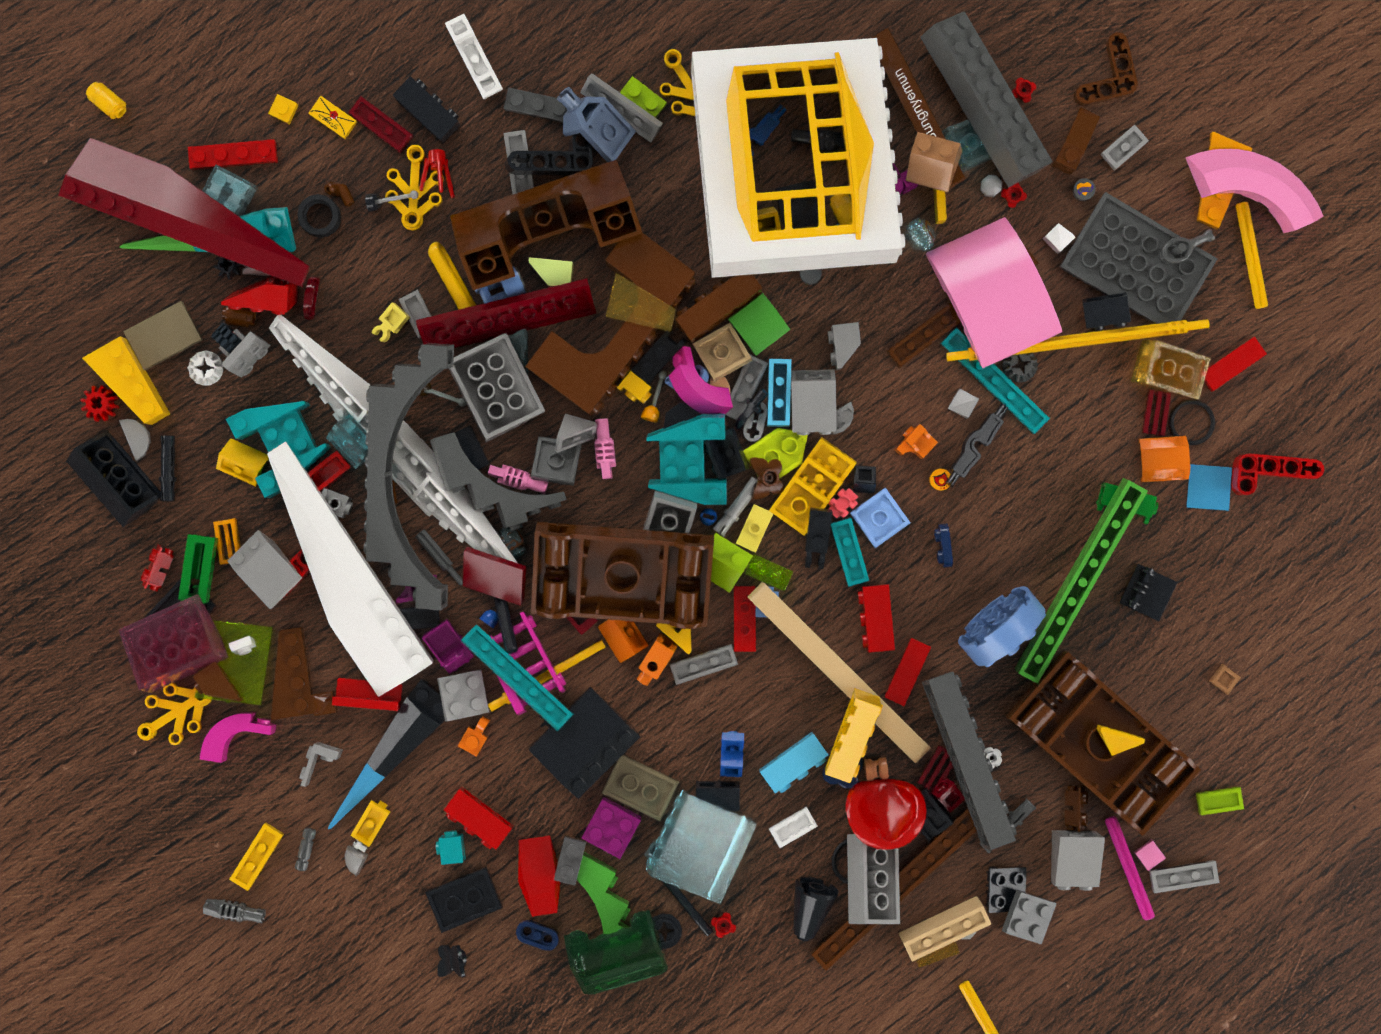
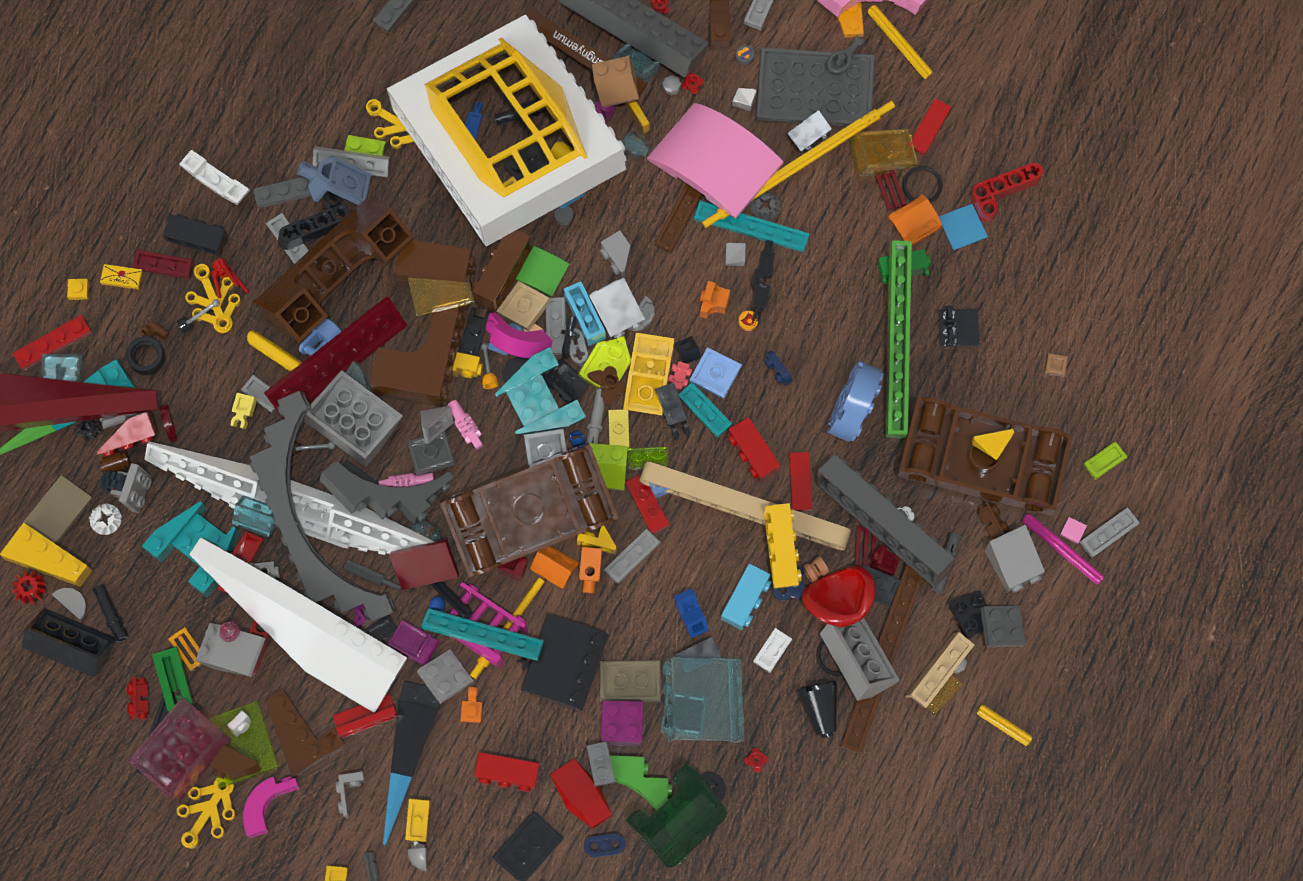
camera: 30 degrees left, 15 degrees down
yellow panel [216,439,269,487] -> none
teal brick [436,830,466,865] -> none
yellowish green slope [529,257,574,287] -> none
black bar [651,863,713,936] -> none
none -> clear pink plate [219,622,240,642]

